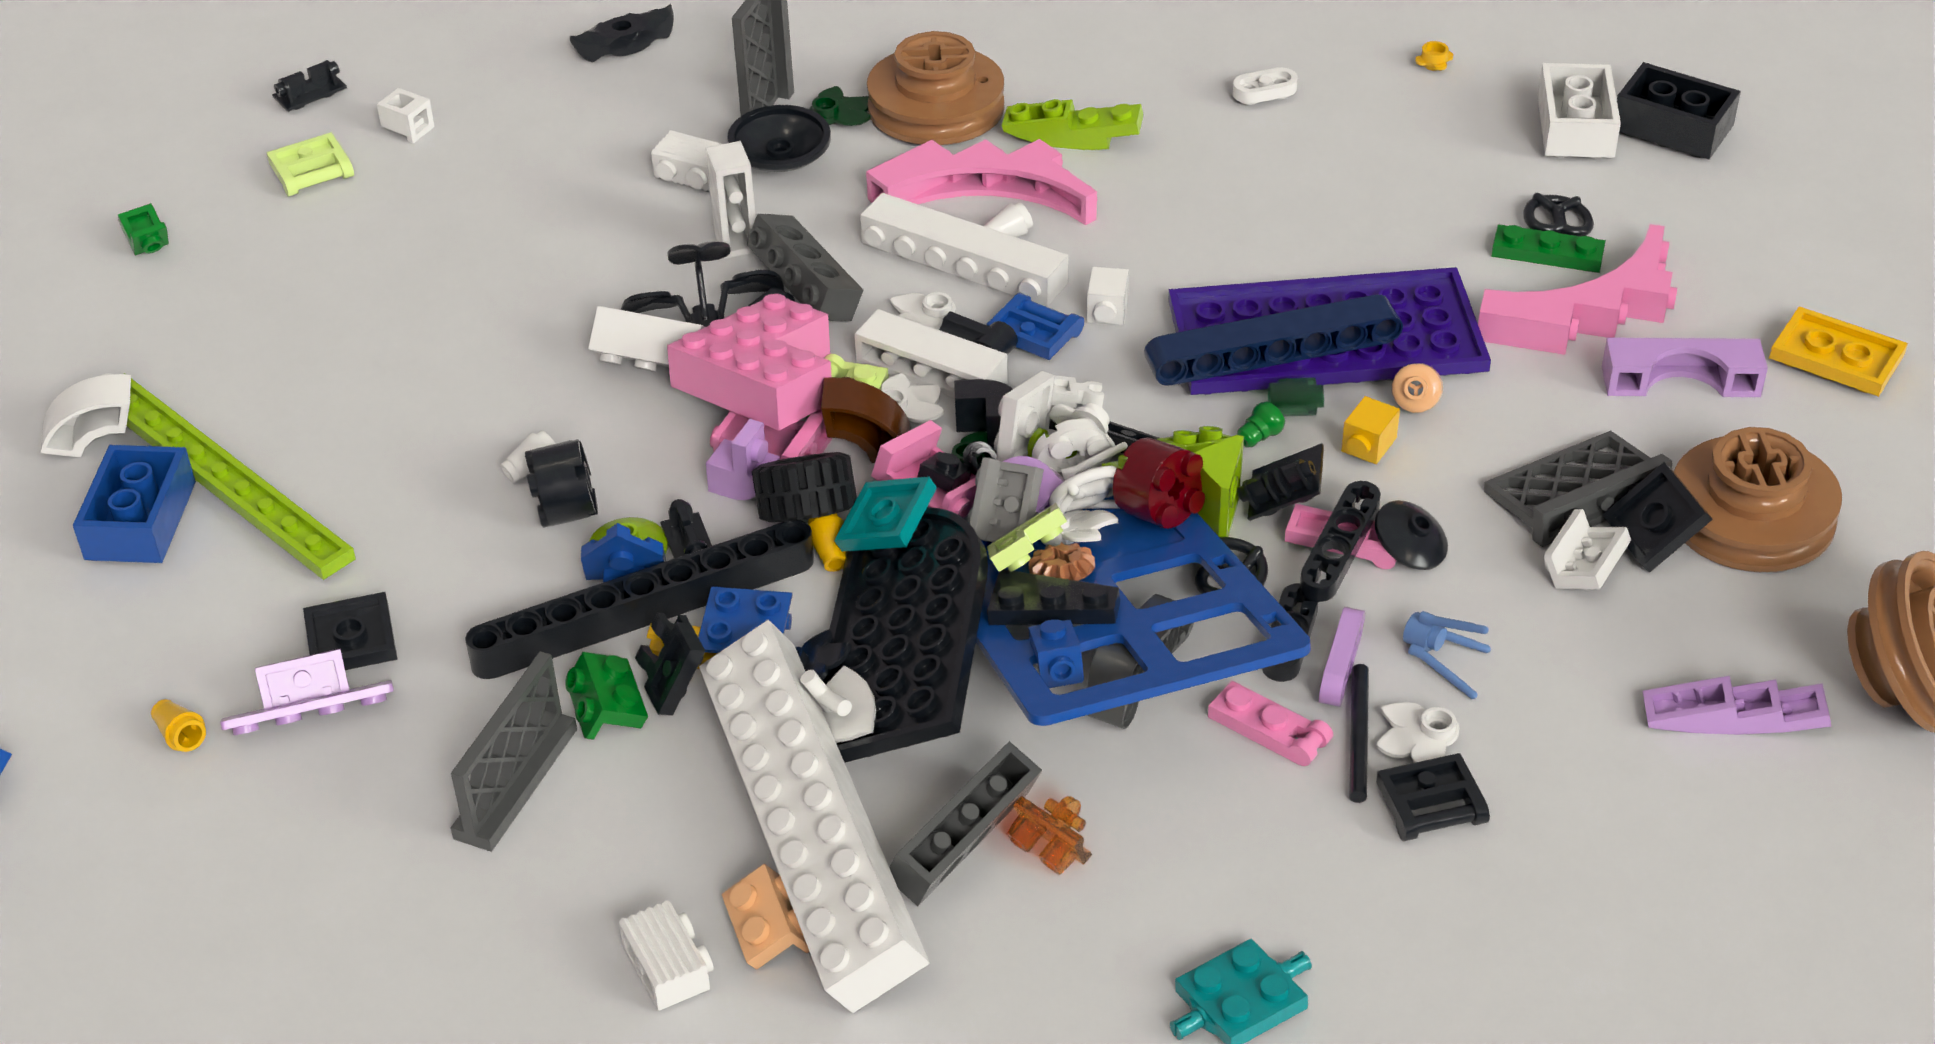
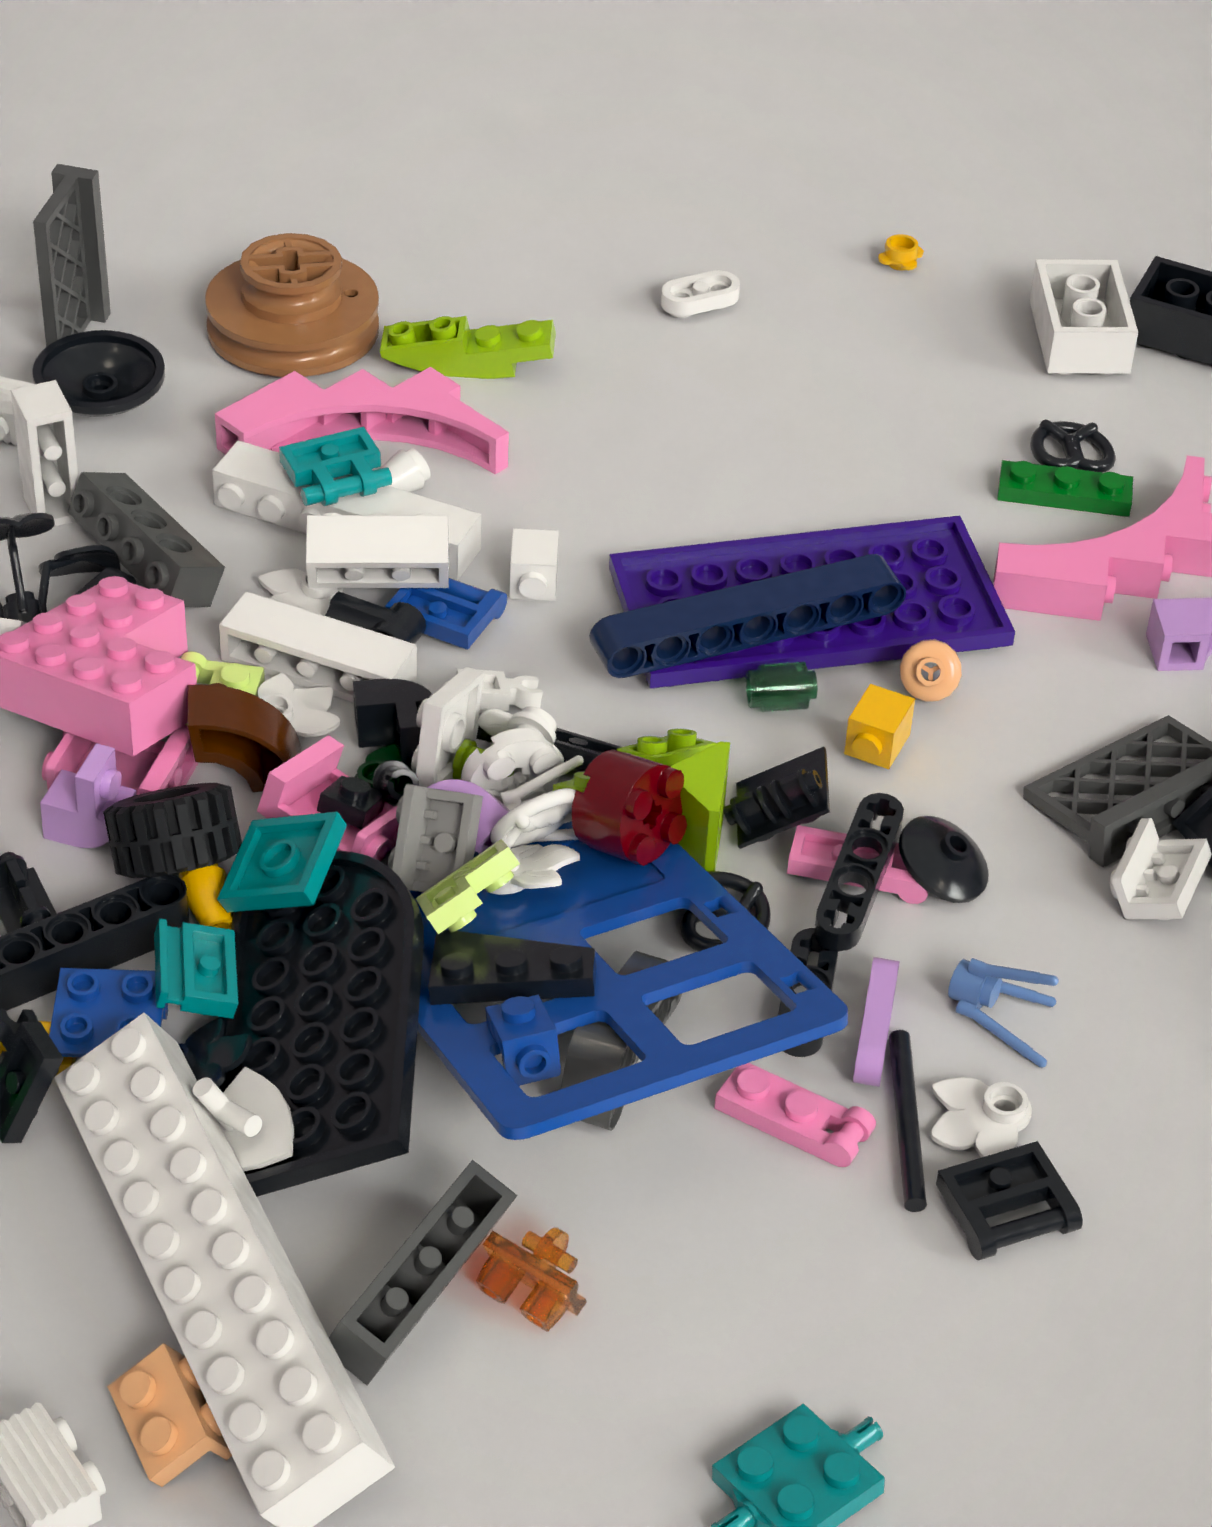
camera: 10 degrees left, 0 degrees up
dark green plate [810,86,871,126] -> none
nougat gear [1028,542,1095,581] -> none
green piece [1237,401,1285,448] -> none
none -> teal plate [154,918,238,1019]
none -> teal plate [279,427,393,506]
none -> white brick [306,513,449,588]

